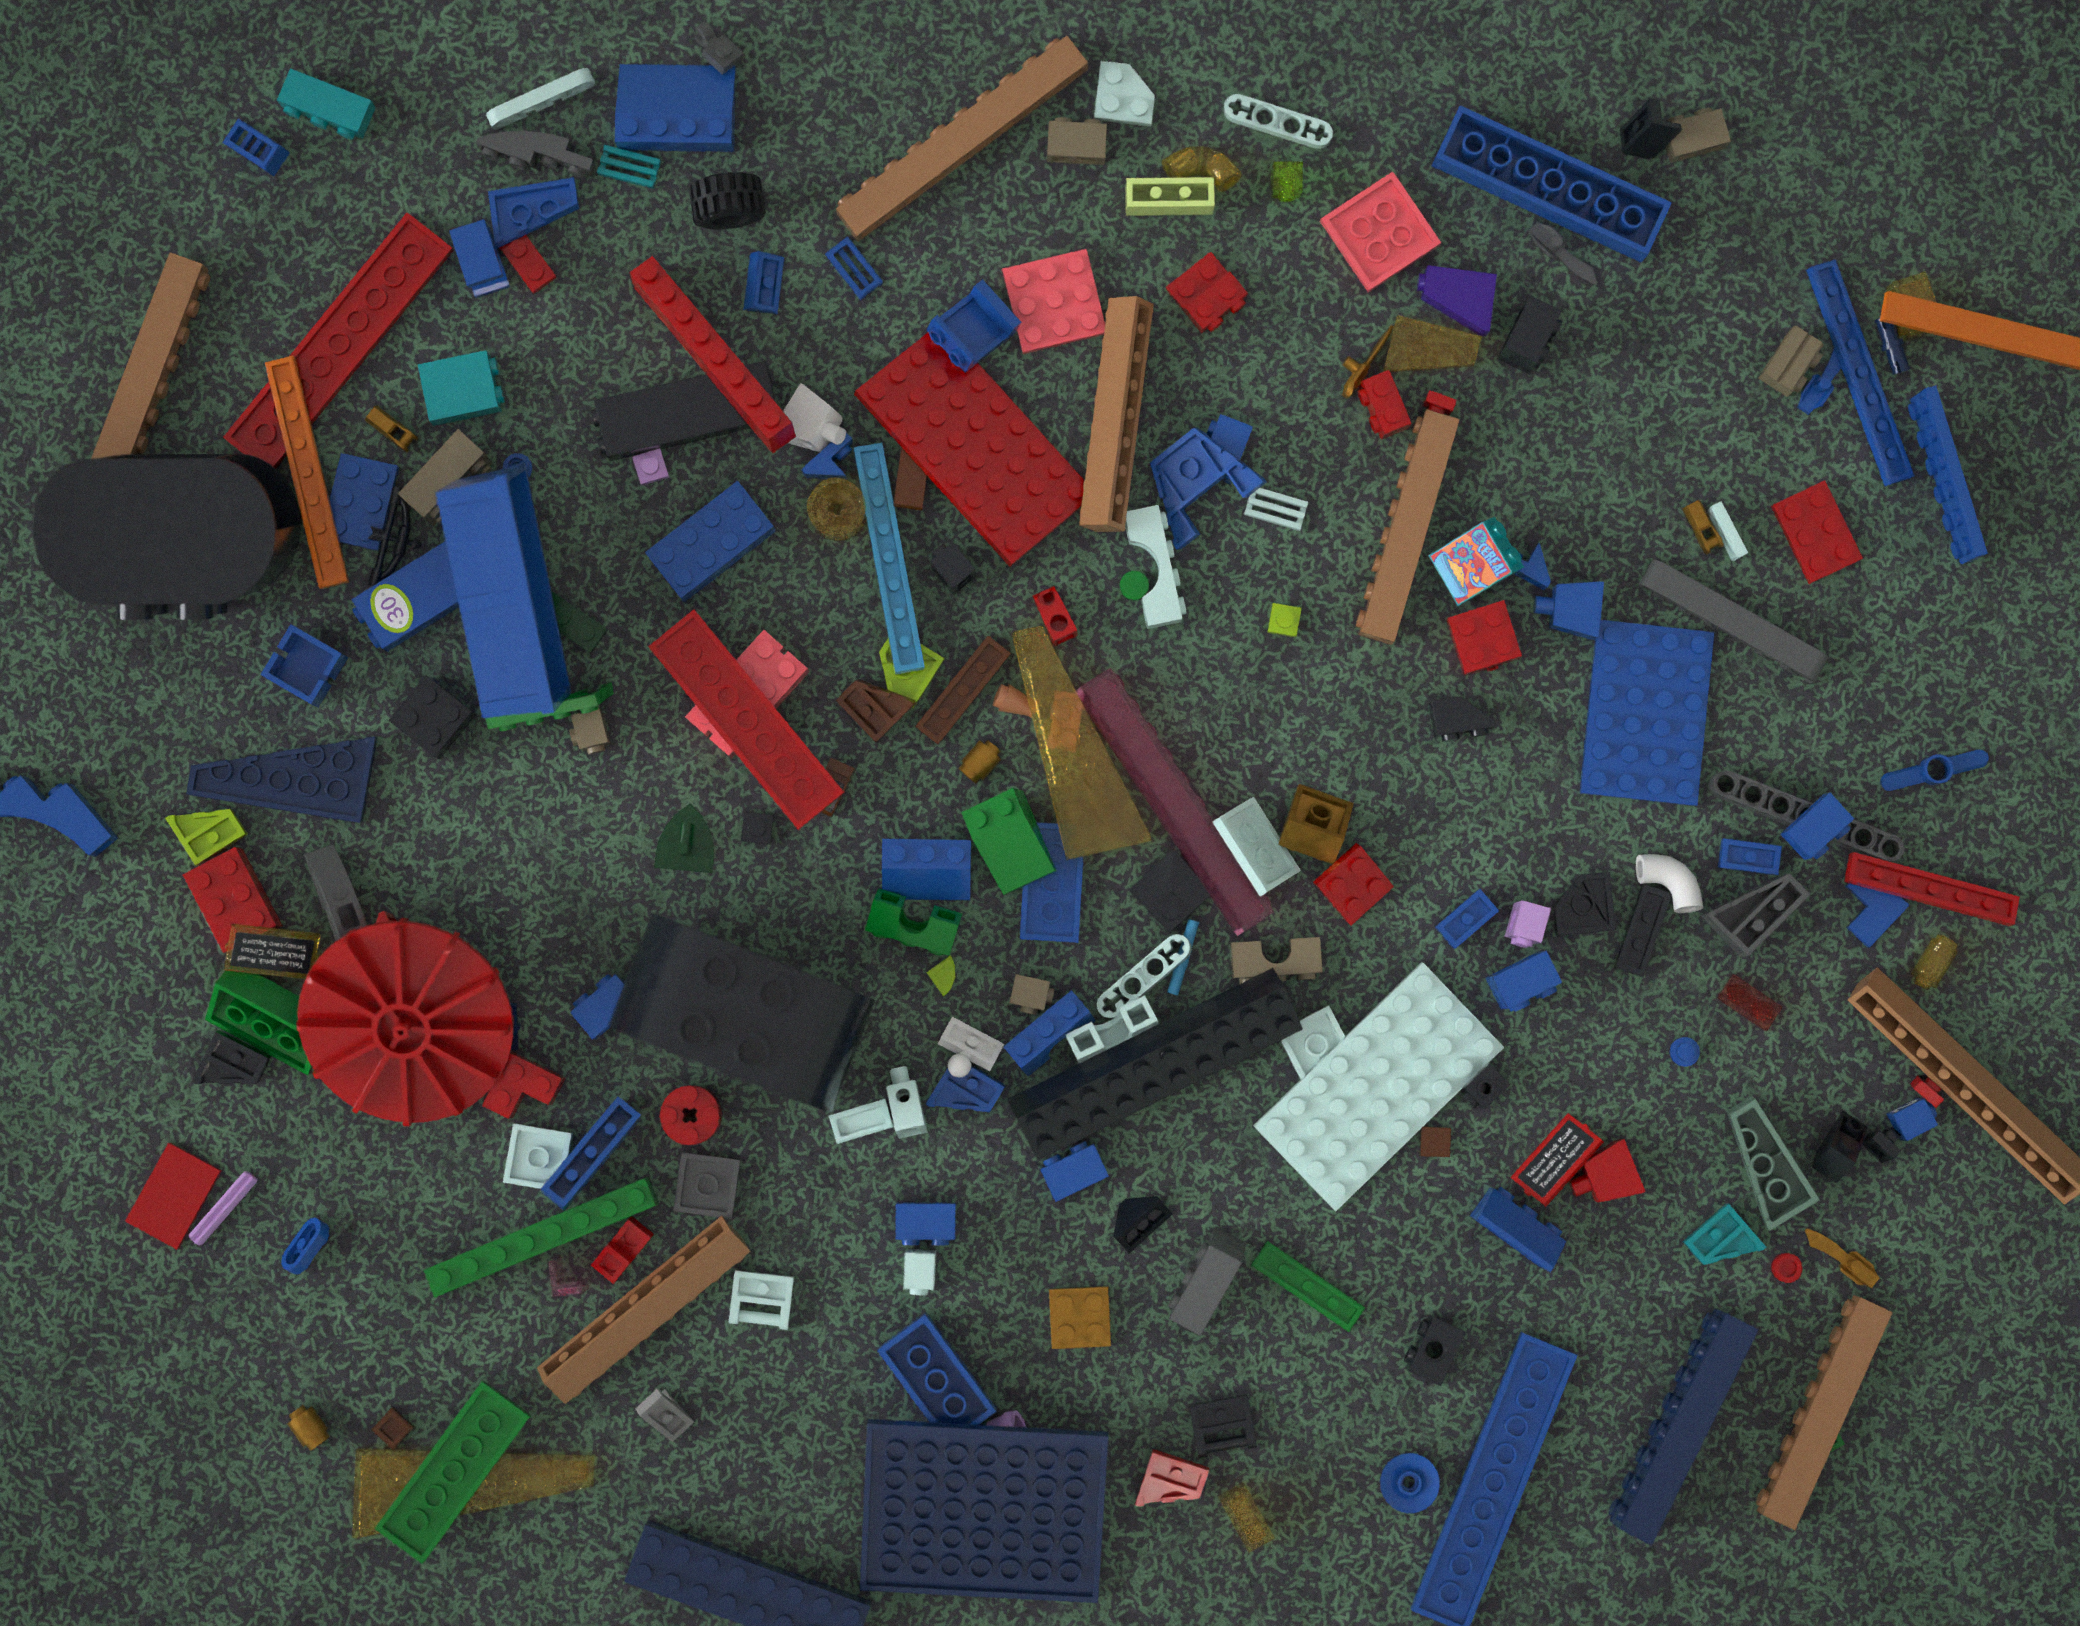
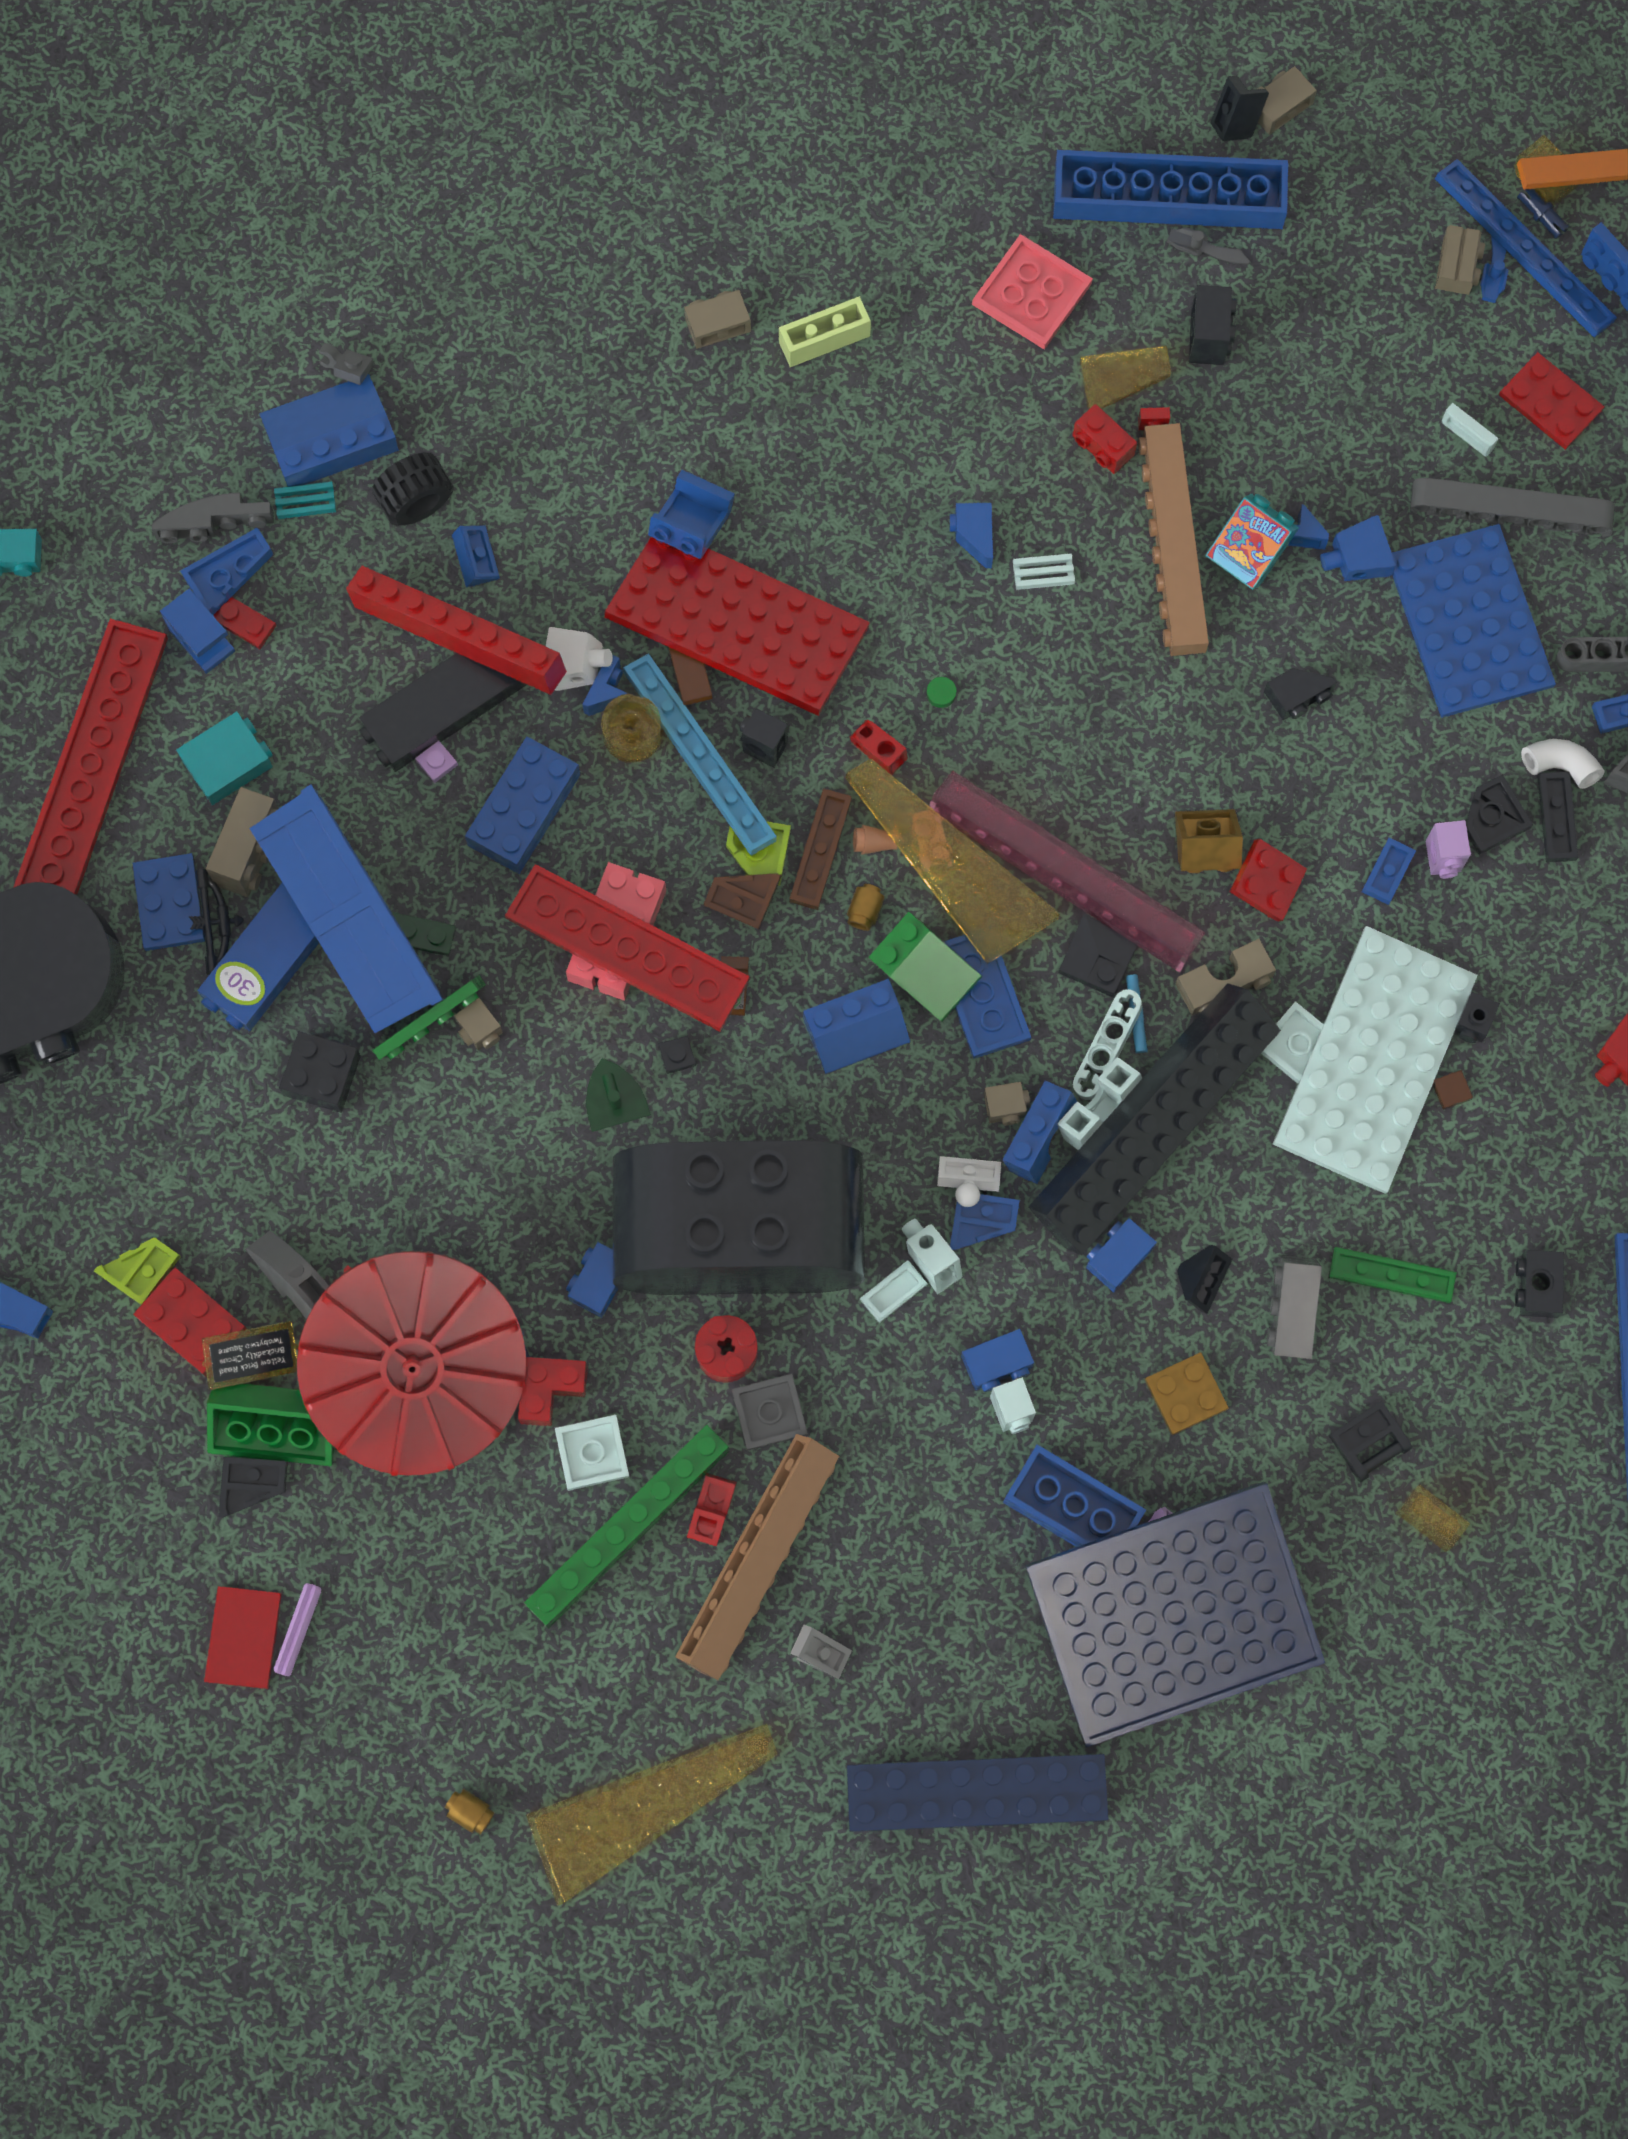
camera: 15 degrees left, 10 degrees down
dark blue wing [186,736,378,824] -> none
blue piece [260,624,349,708] -> none
orange tile [265,356,349,589] -> none
blue plate [282,1218,329,1274] -> none
pearl gold bar [365,406,418,452] -> none
reddish brown tile [371,1407,414,1450] -> none
green plate [374,1380,532,1564] -> none
light aqua beam [486,68,595,130] -> none
blue brick [540,1096,641,1211] -> none
clear pink panel [548,1256,590,1297] -> none
light aqua plate [729,1270,794,1330] -> none
blue tile [825,237,883,301] -> none
medium nougat brick [836,36,1088,242] -> none
green arch [865,888,962,956] -> none
lime tile [926,956,956,996] -> none
coral plate [1002,249,1105,354] -> none
medium nougat brick [1079,296,1154,532] -> none
light aqua plate [1094,61,1155,126] -> none
light aqua arch [1125,505,1186,629] -> none
wing [1135,1449,1209,1507] -> none
blue wing [1150,428,1267,550] -> none
clear yellow cylinder [1161,146,1242,192] -> none
red plate [1165,252,1248,333] -> none
light aqua plate [1213,797,1301,896] -> none
light aqua beam [1224,94,1333,149] -> none
lime plate [1267,603,1301,638] -> none
clear neon green brick [1271,161,1303,202] -> none
pearl gold piece [1342,325,1394,398] -> none
blue dish [1380,1453,1440,1513] -> none
dark purple slope [1417,265,1497,337] -> none
red brick [1447,600,1522,676] -> none
blue slope [1470,1187,1566,1272] -> none
blue brick [1485,951,1562,1012] -> none
piece [1510,1113,1603,1207] -> none
pearl gold bar [1682,500,1724,555] -> none

